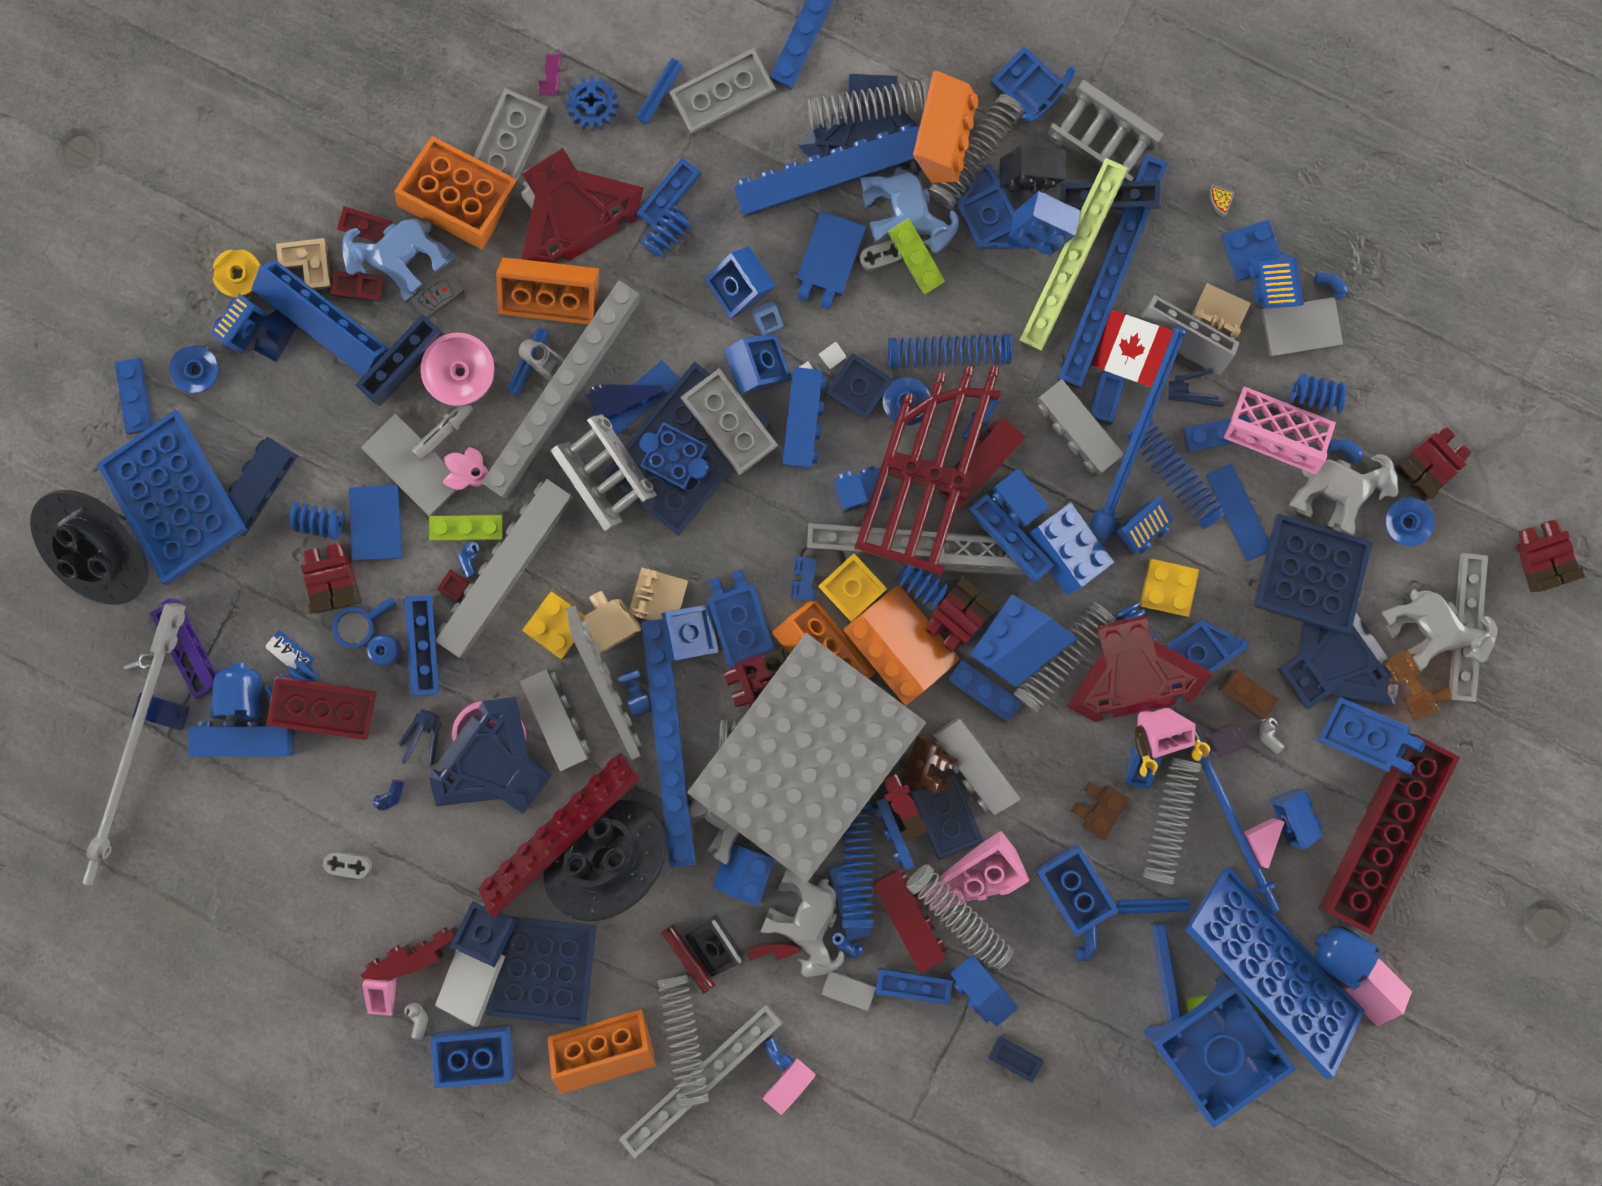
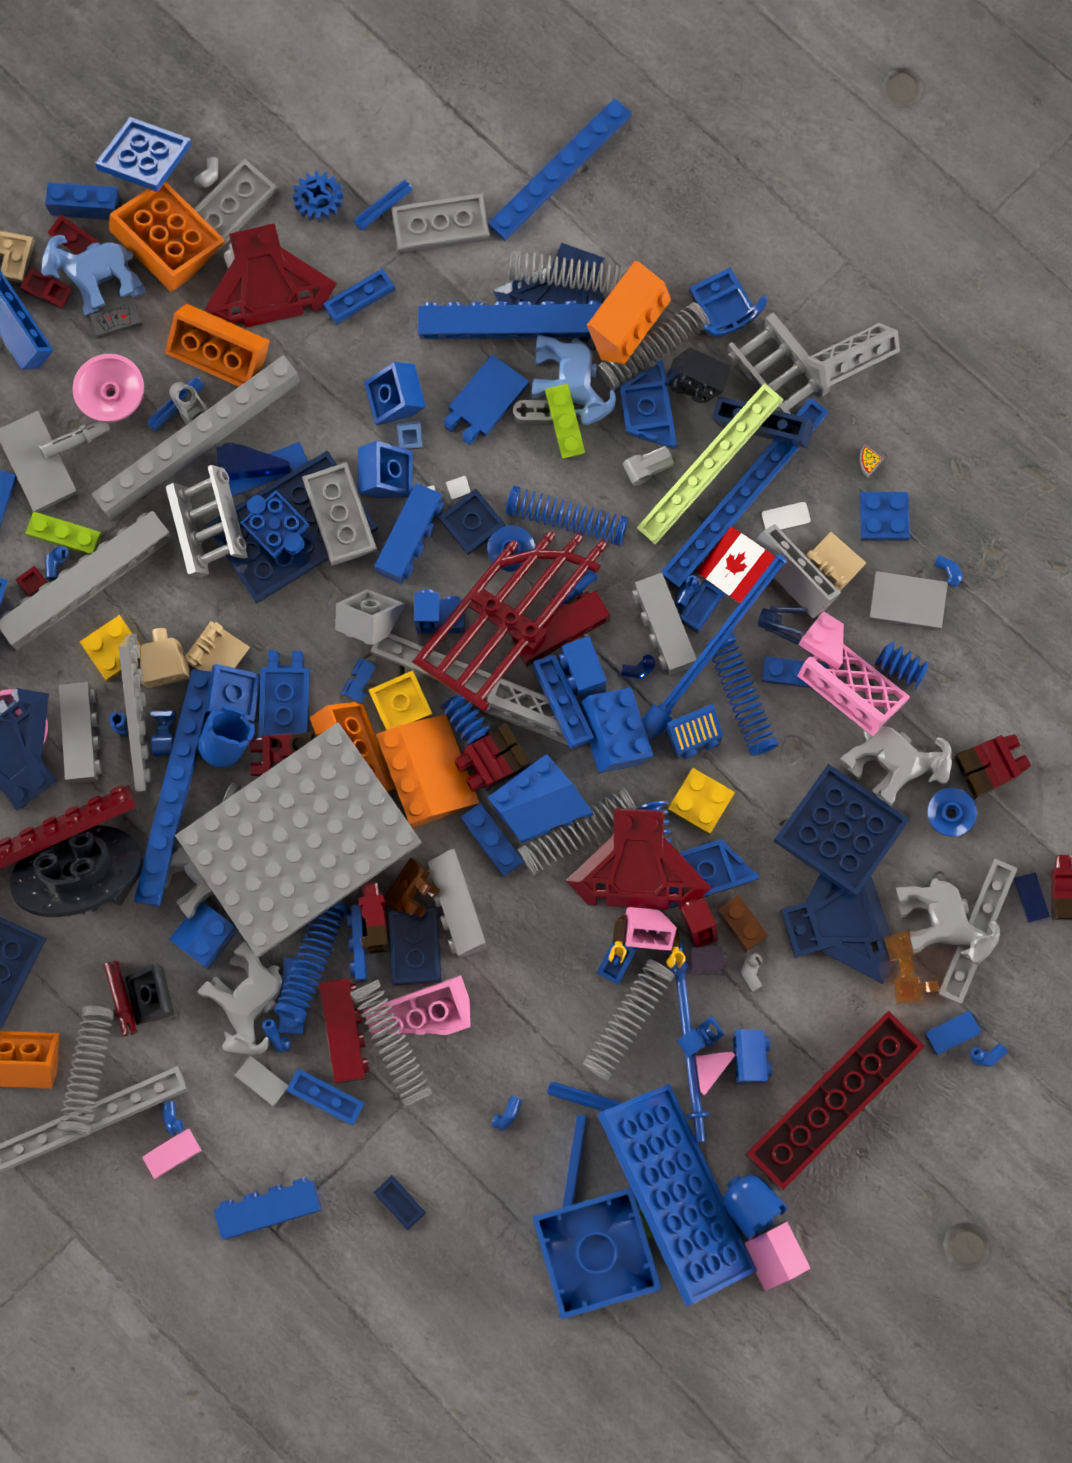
camera: 20 degrees right, 10 degrees down
dark blue brick [355,314,445,406] -> none
bright pink plate [443,447,488,490] -> none
magenta piece [539,49,562,95] -> none
blue piece [639,205,692,259] -> none
dark red slope [747,941,800,961] -> none
blue brick [951,954,1019,1027] -> none
blue brick [1008,191,1081,256] -> none
blue brick [1034,844,1119,937] -> none
reddish brown plate [1071,782,1130,840] -> none
blue sticker [1206,463,1269,561] -> none
blue slope [1249,249,1304,308] -> none
blue tile [1318,697,1426,775] -> none
blue arm [1327,439,1363,464] -> none
none -> blue brick [45,182,122,220]
none -> plate [95,117,191,192]
none -> blue pin [109,711,129,737]
none -> light grey arm [194,157,218,188]
none -> blue cylinder [198,706,255,768]
none -> blue brick [214,1177,322,1240]
none -> light grey slope [335,589,404,645]
none -> clear blue arm [621,655,656,679]
none -> light grey piece [623,446,674,486]
none -> blue arm [675,575,701,610]
none -> blue leg [677,1016,725,1058]
none -> dark red slope [681,898,718,950]
none -> white sticker [762,502,811,530]
none -> bright pink wing [799,611,844,670]
none -> light grey fence [806,323,900,387]
none -> blue tile [924,1010,981,1056]
none -> blue arm [970,1043,1008,1067]
none -> clear blue piece [1014,872,1050,923]

